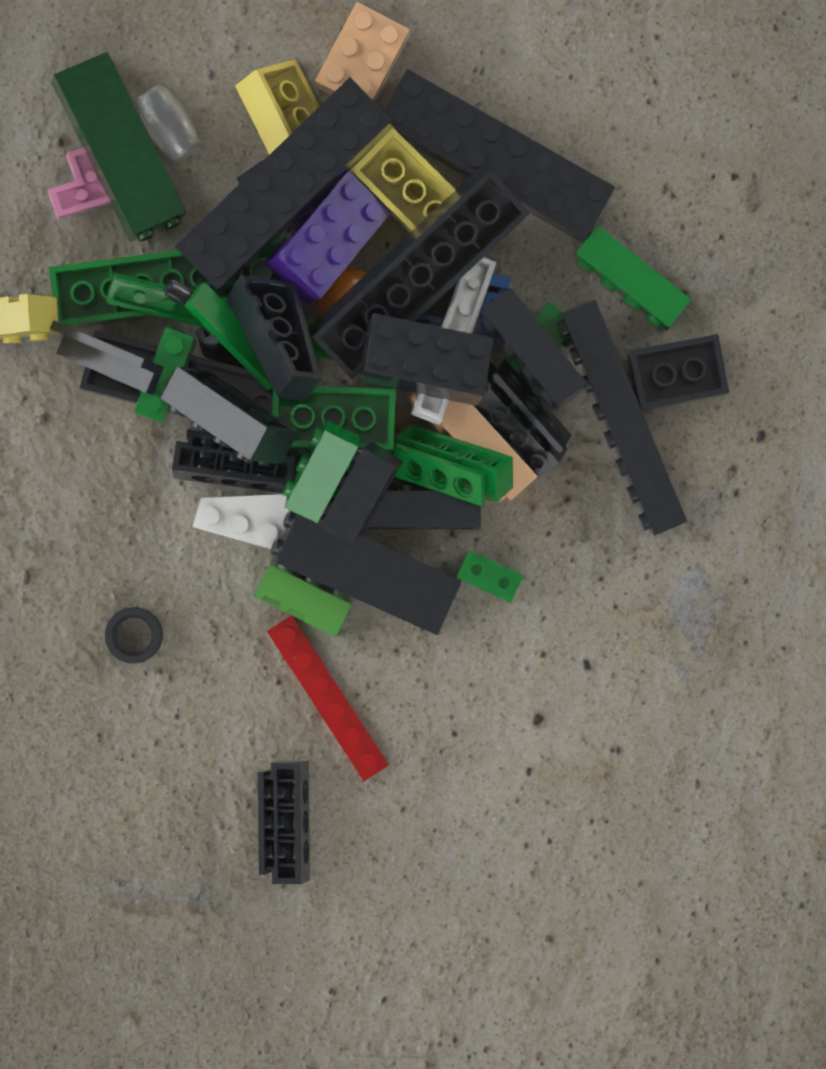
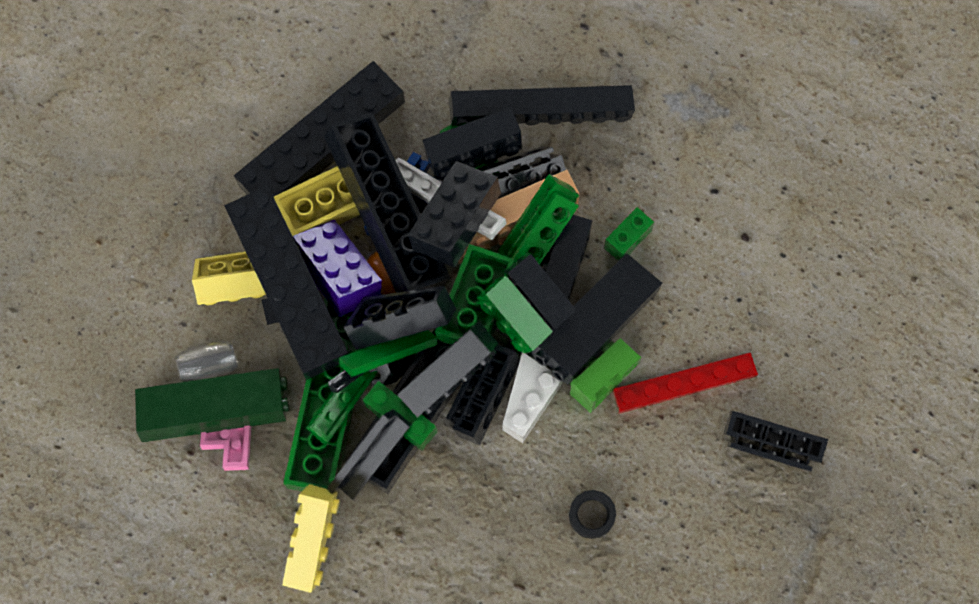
camera: 70 degrees left, 15 degrees down
light nougat brick [315,2,410,102] -> none
green brick [574,226,692,331] -> none
black brick [627,334,729,411] -> none

